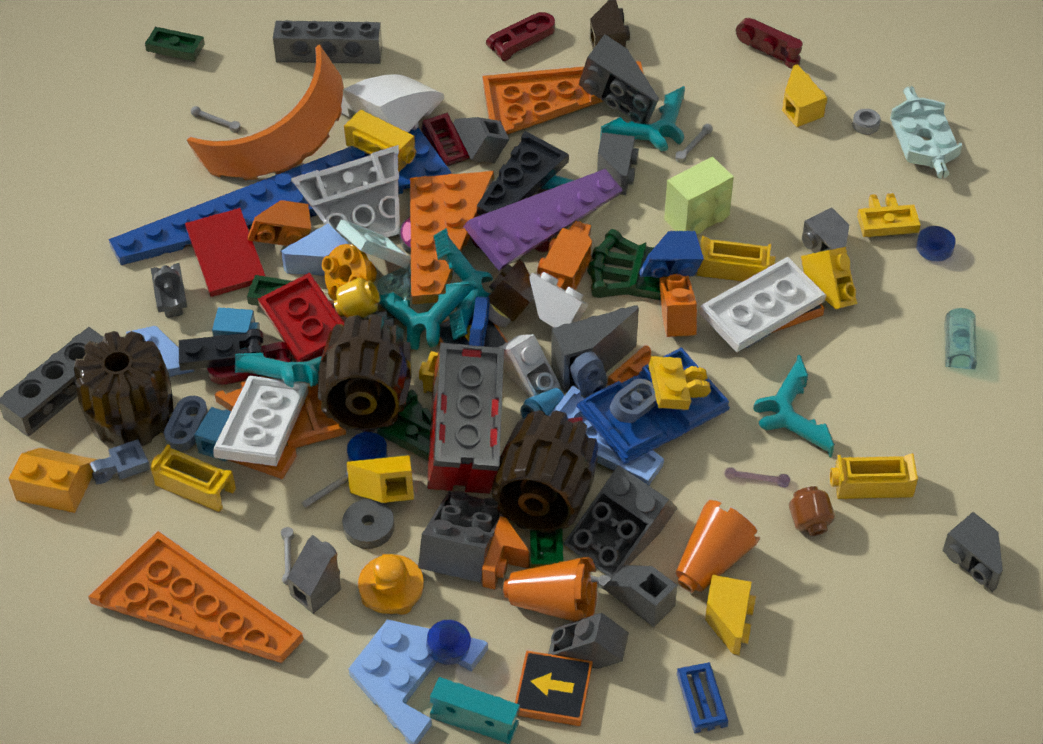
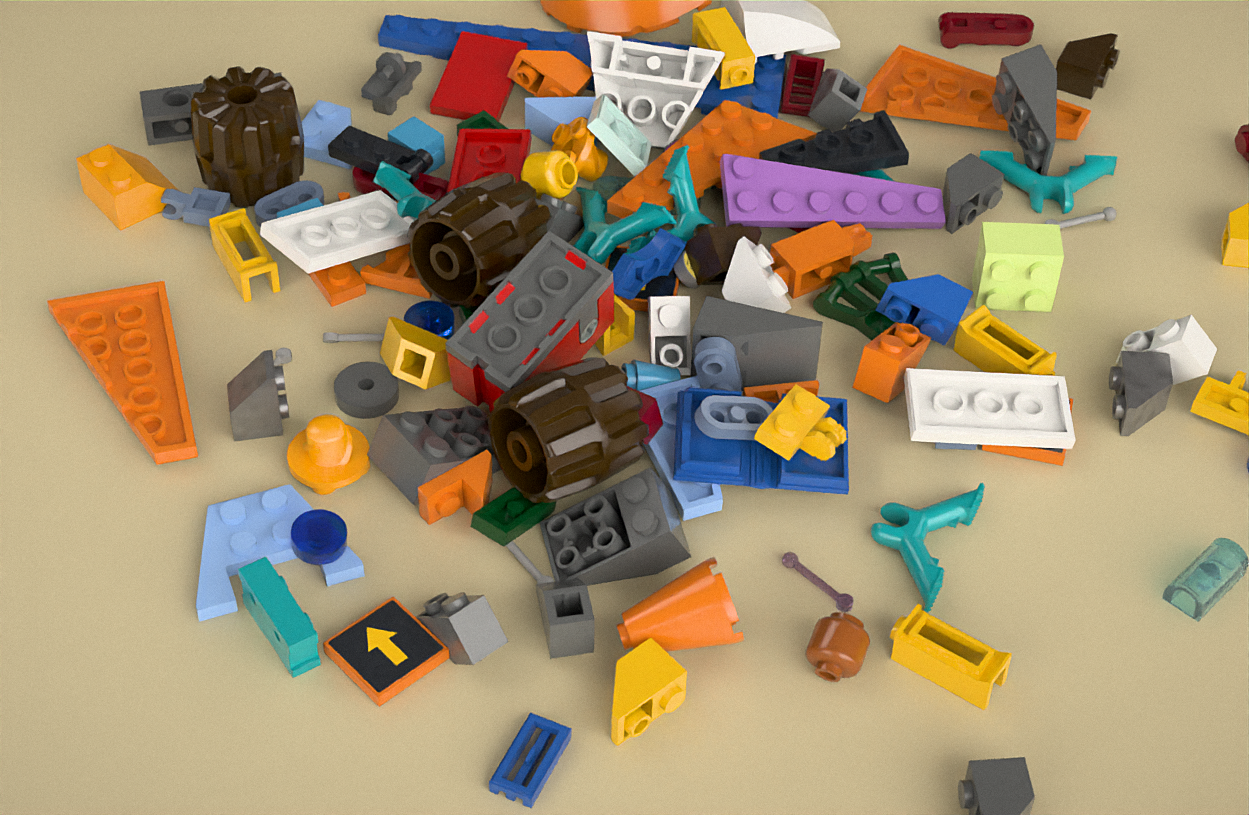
camera: 35 degrees right, 5 degrees down
orange cone [503,557,597,622] -> none
yellow slope [801,247,857,309] -> none
none -> white slope [1116,315,1217,385]

